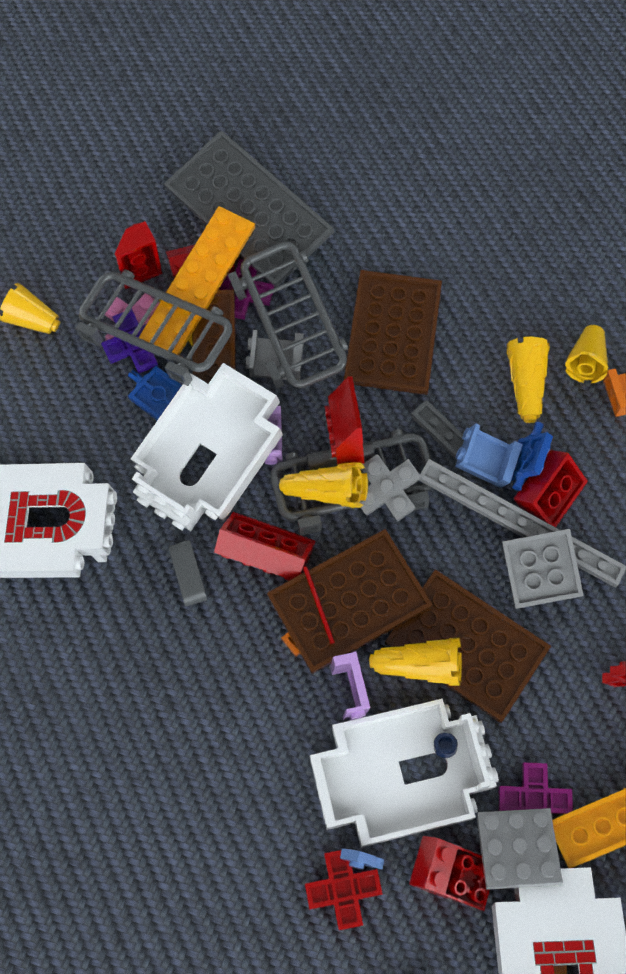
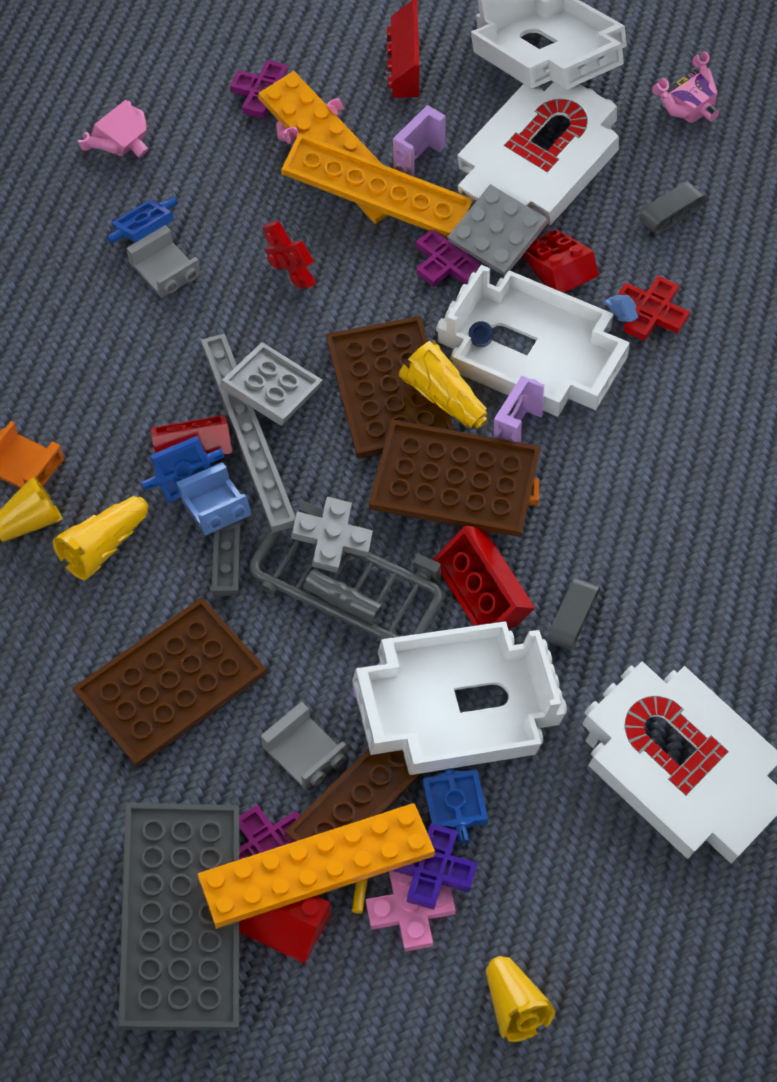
camera: 135 degrees left, 10 degrees down
dark grey bar [75,269,232,386] -> none
red slope [114,221,162,289] -> none
dark grey bar [228,241,349,389] -> none
yellow cone [279,462,368,508] -> none
red axle [303,566,335,644] -> none
red slope [325,376,364,466] -> none

